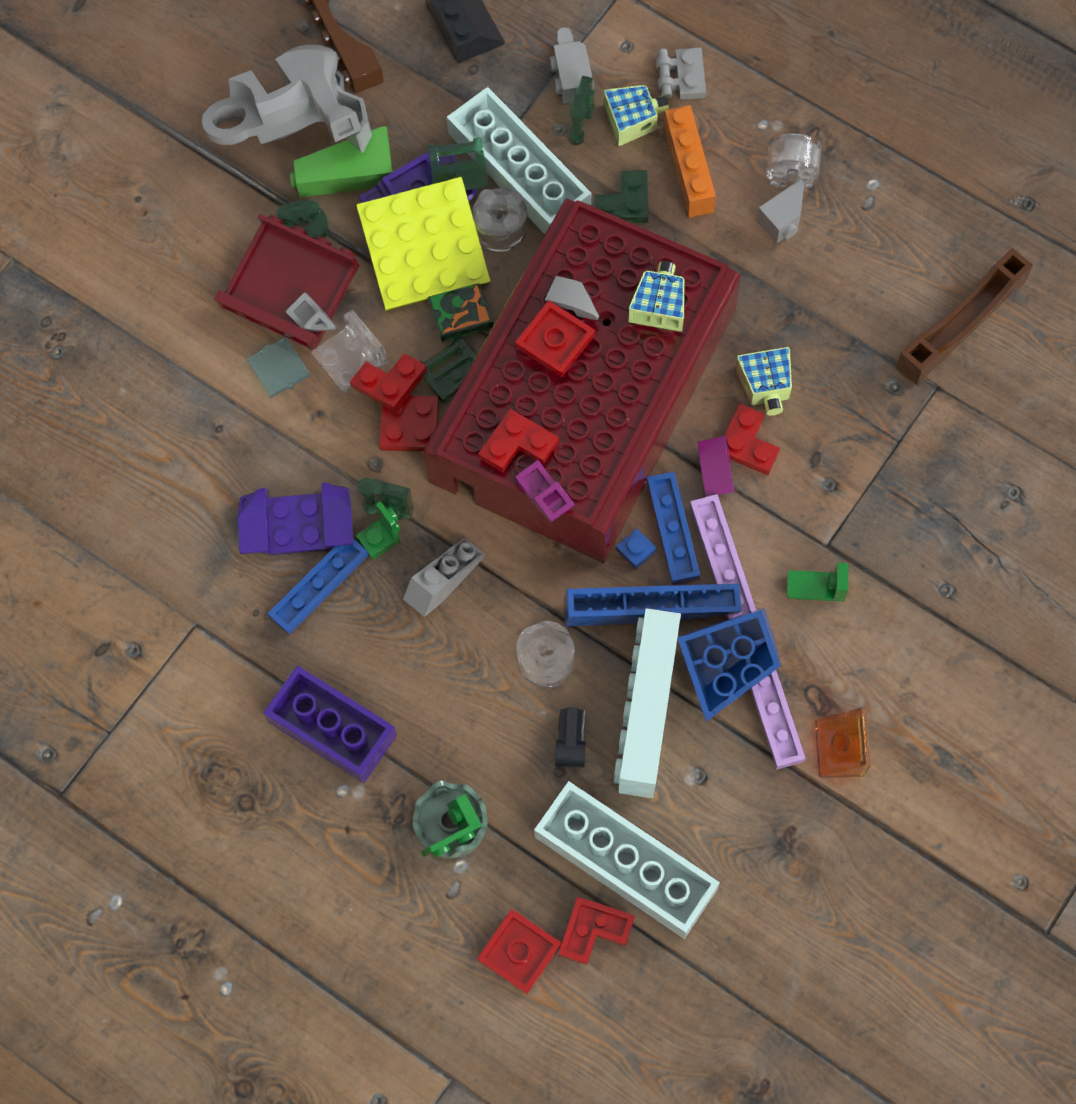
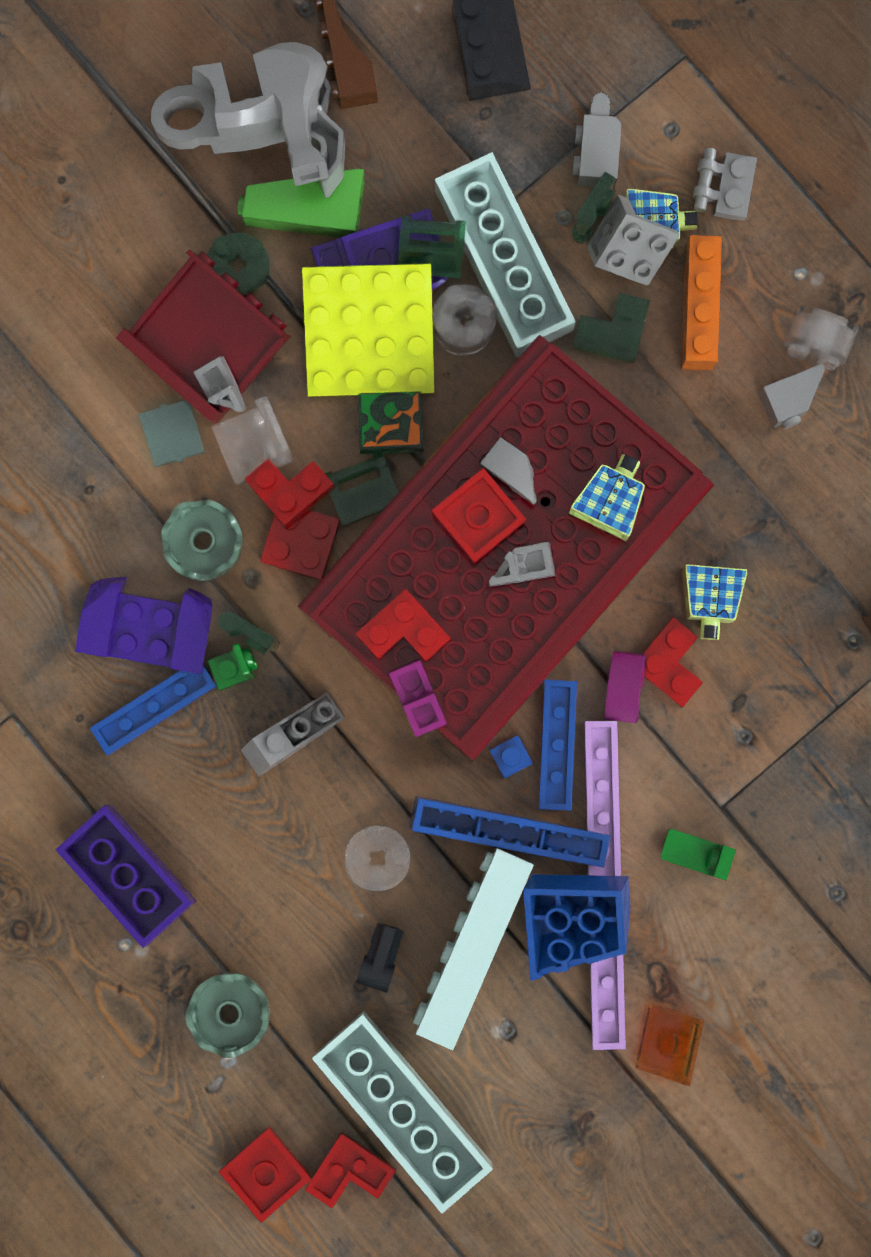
camera: 15 degrees right, 15 degrees up
green bracket [421,794,482,858] -> none
none -> sand green plate [161,500,243,581]
none -> light grey slope [489,542,556,586]
none -> light grey bracket [587,194,679,285]

